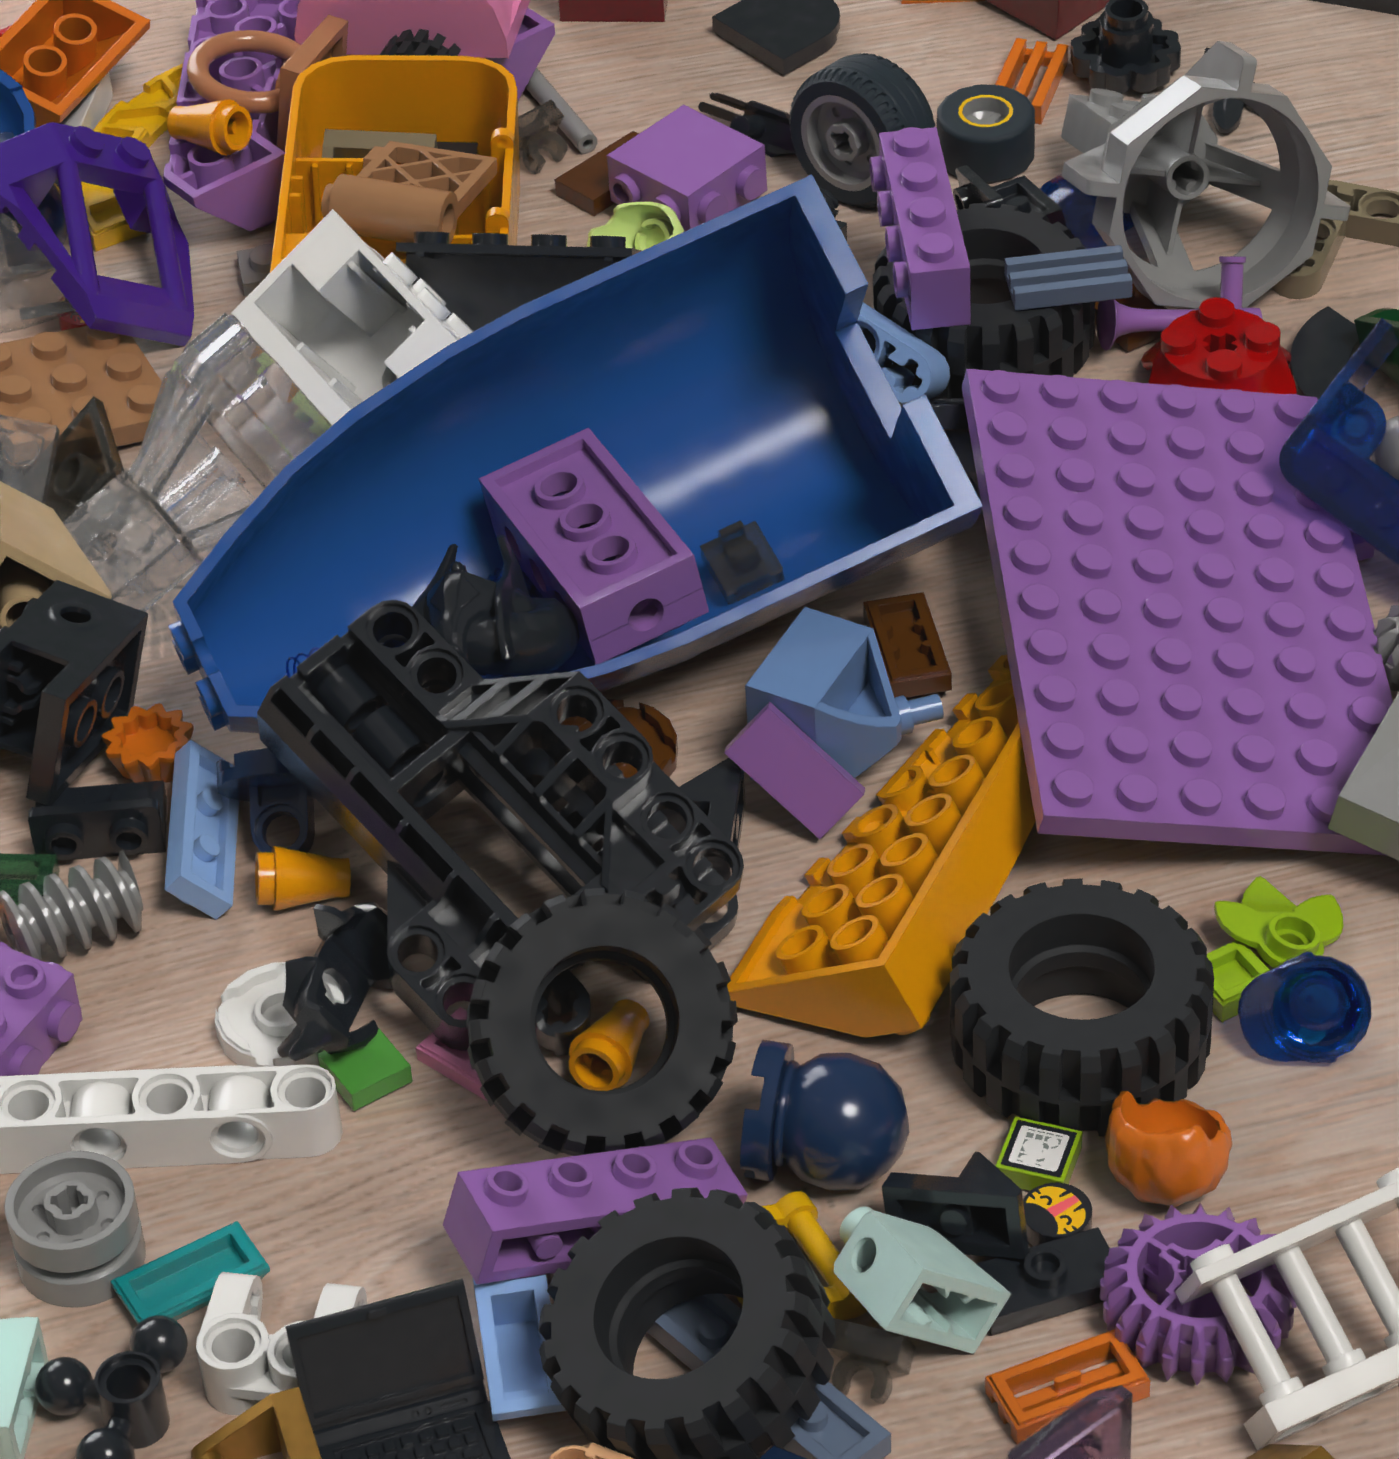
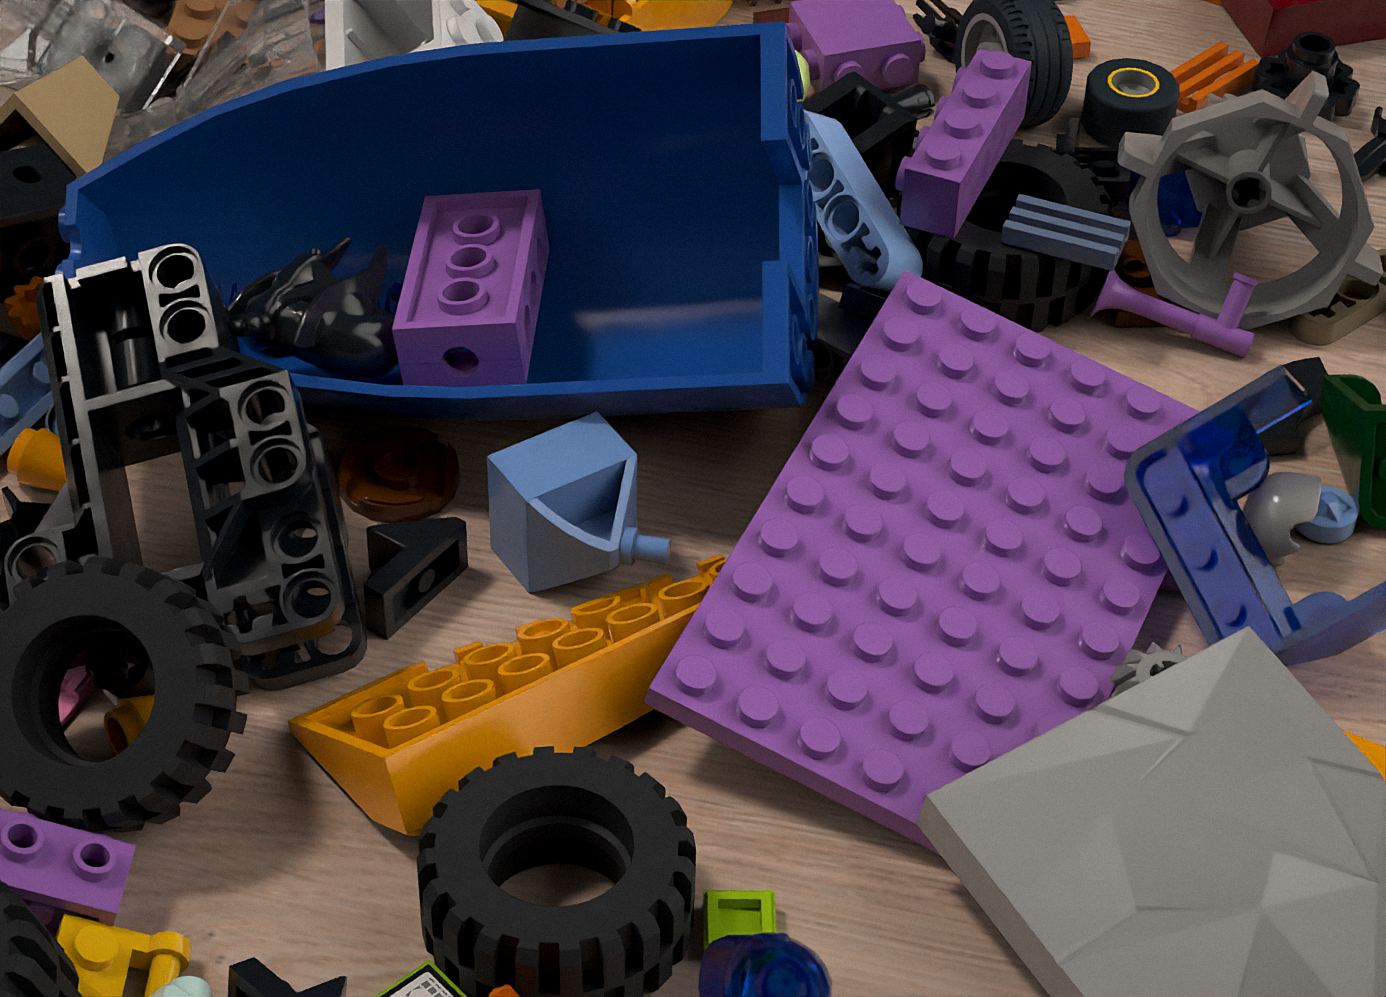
camera: 25 degrees right, 0 degrees up
clear smoke tile [700,520,784,605] -> none
medium lavender tile [724,702,865,839] -> none
dark blue tile [740,1040,909,1191] -> none
reddish brown plate [863,592,952,698] -> none
red brick [1141,297,1297,395] -> none
lime plate [1214,876,1344,974] -> none

